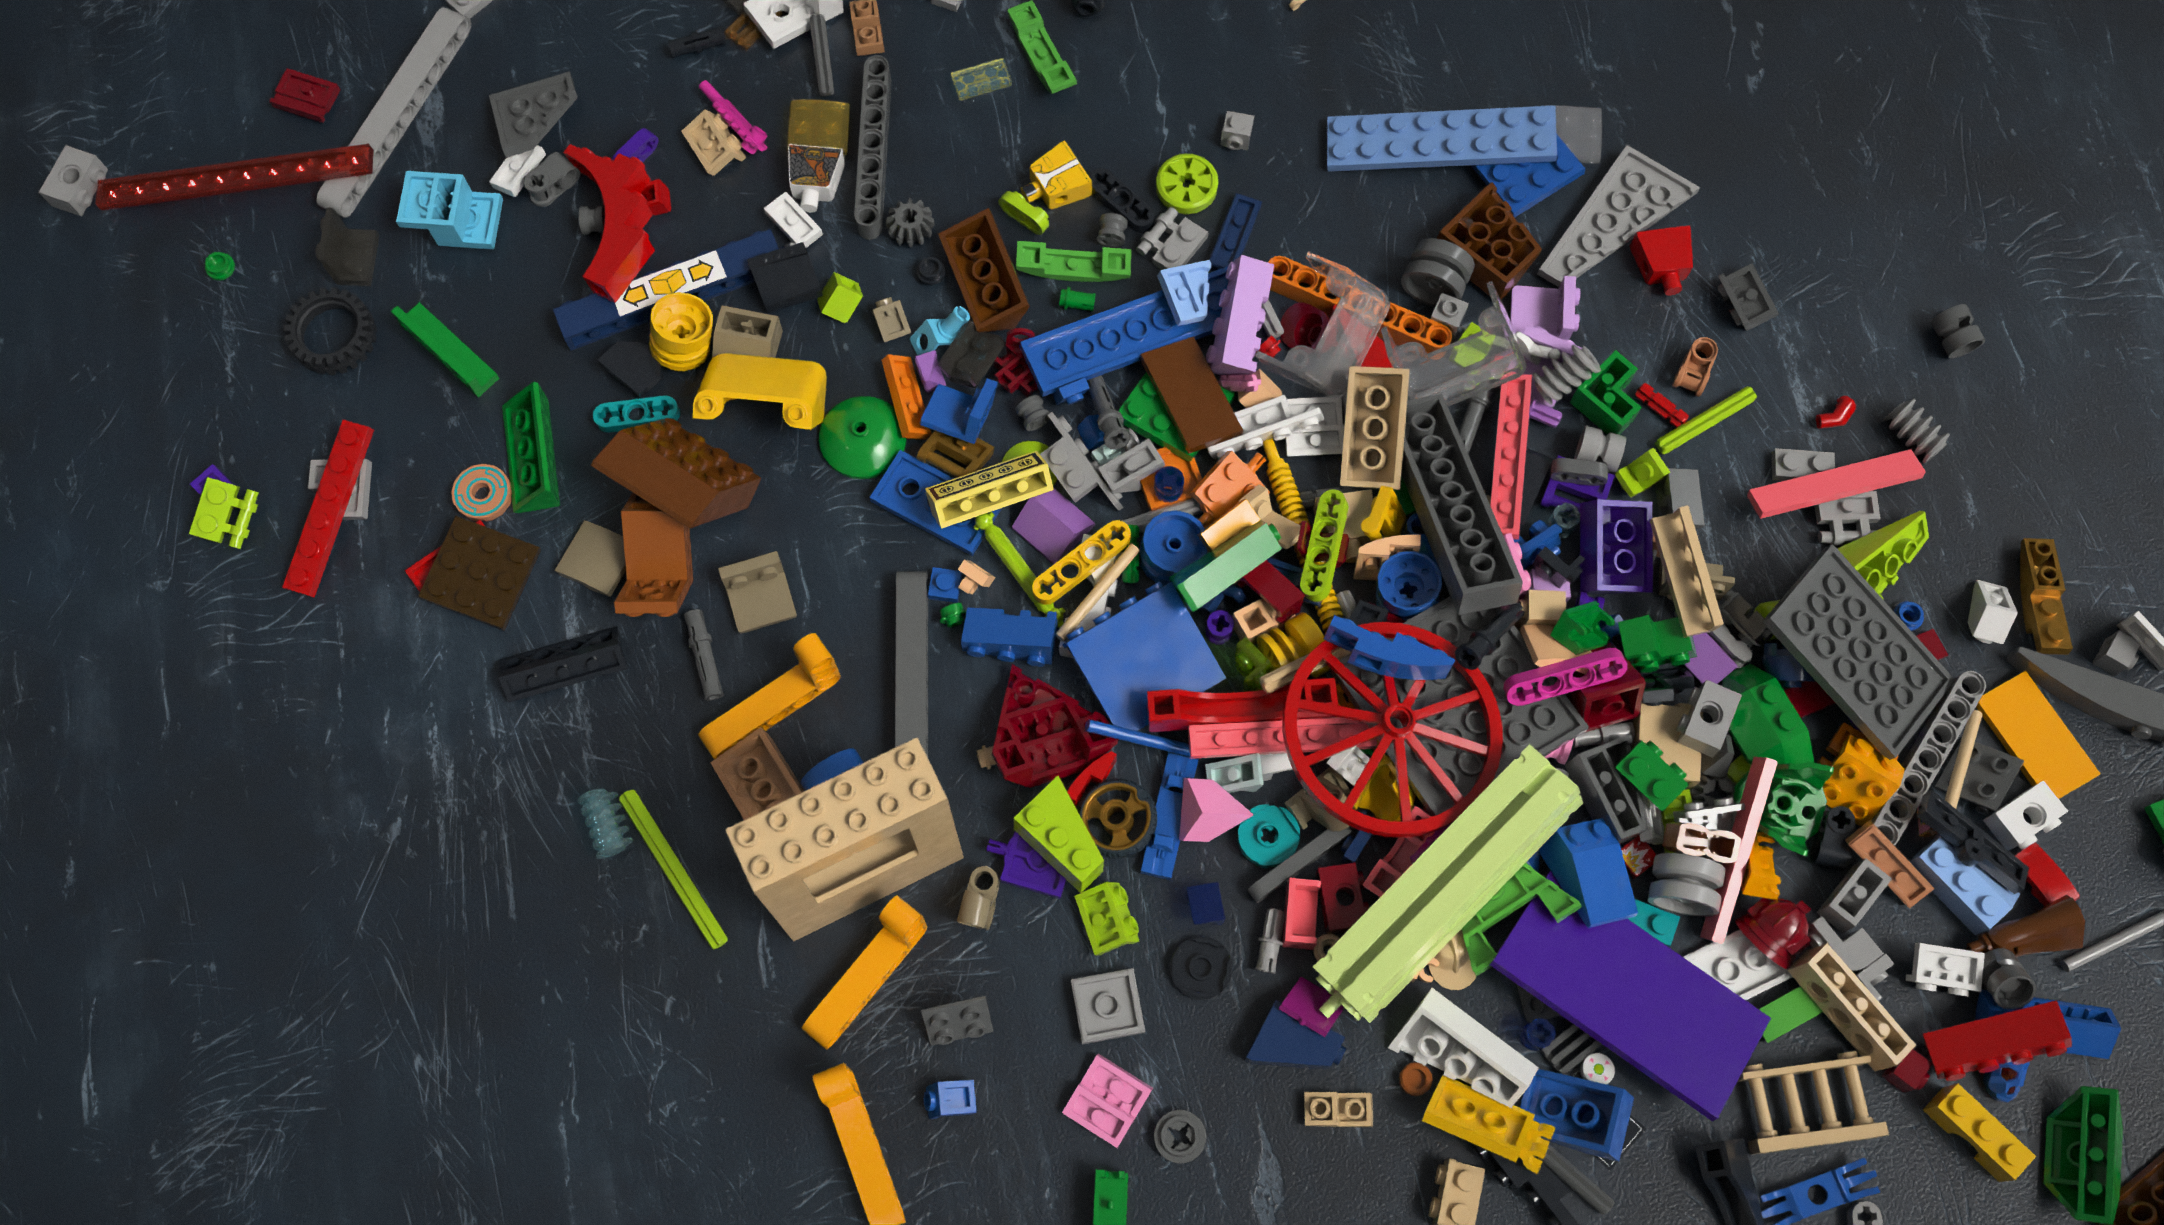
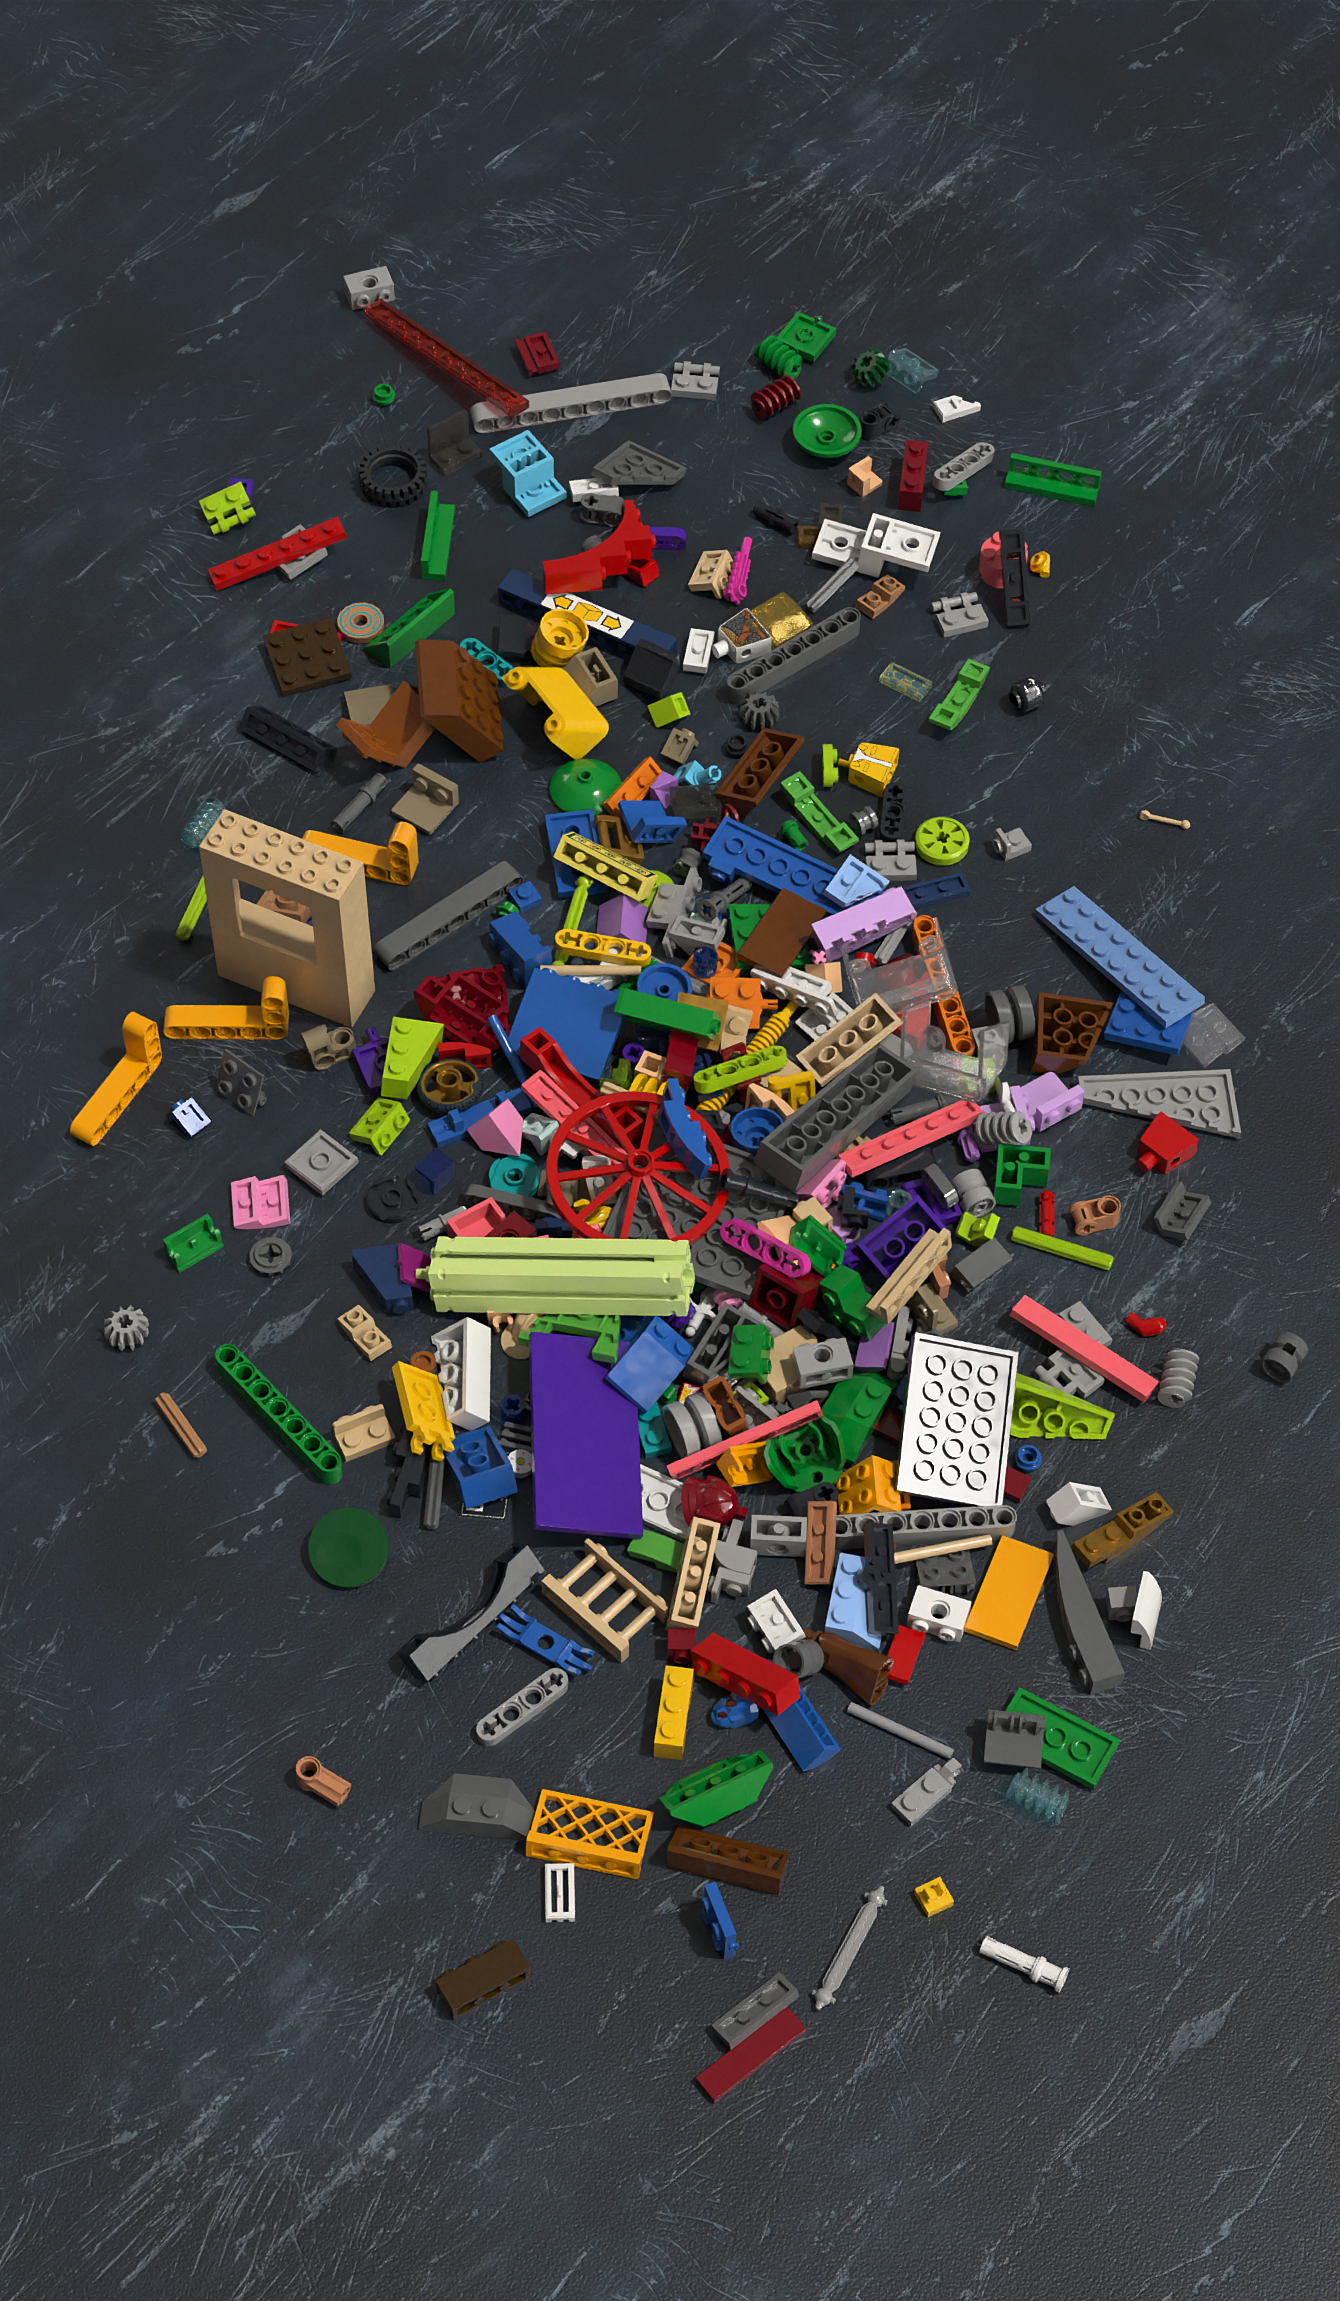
camera: 50 degrees right, 15 degrees down
light nougat tile [958,560,996,595] -> none

